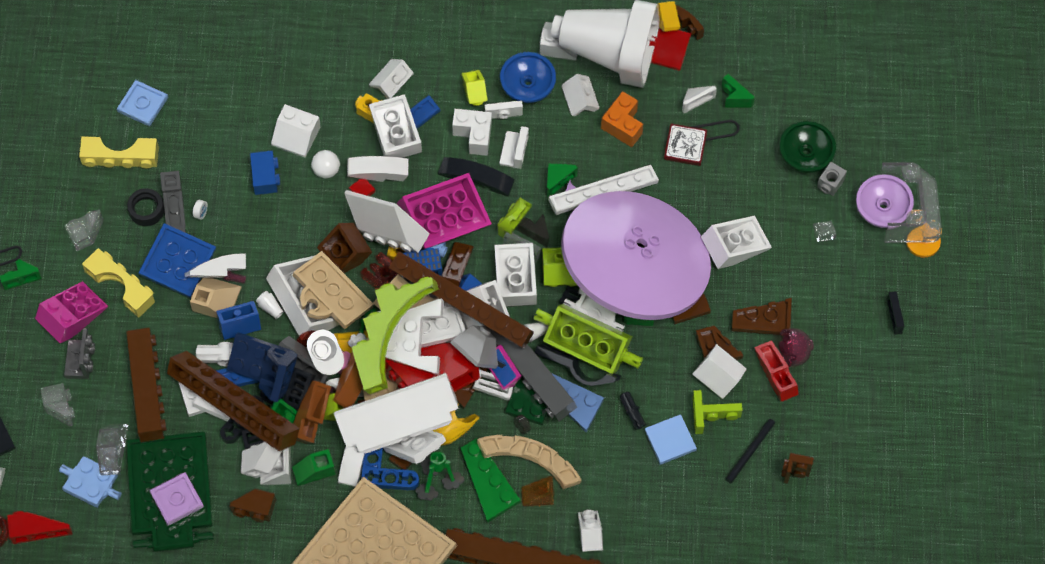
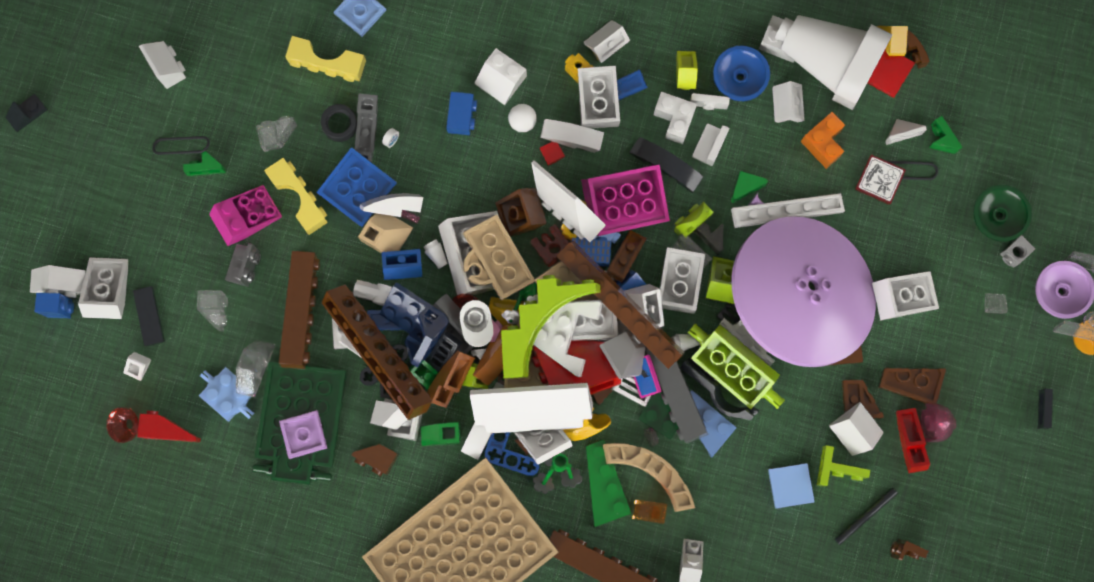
camera: 15 degrees right, 15 degrees up
black axle [620,391,646,430] -> none

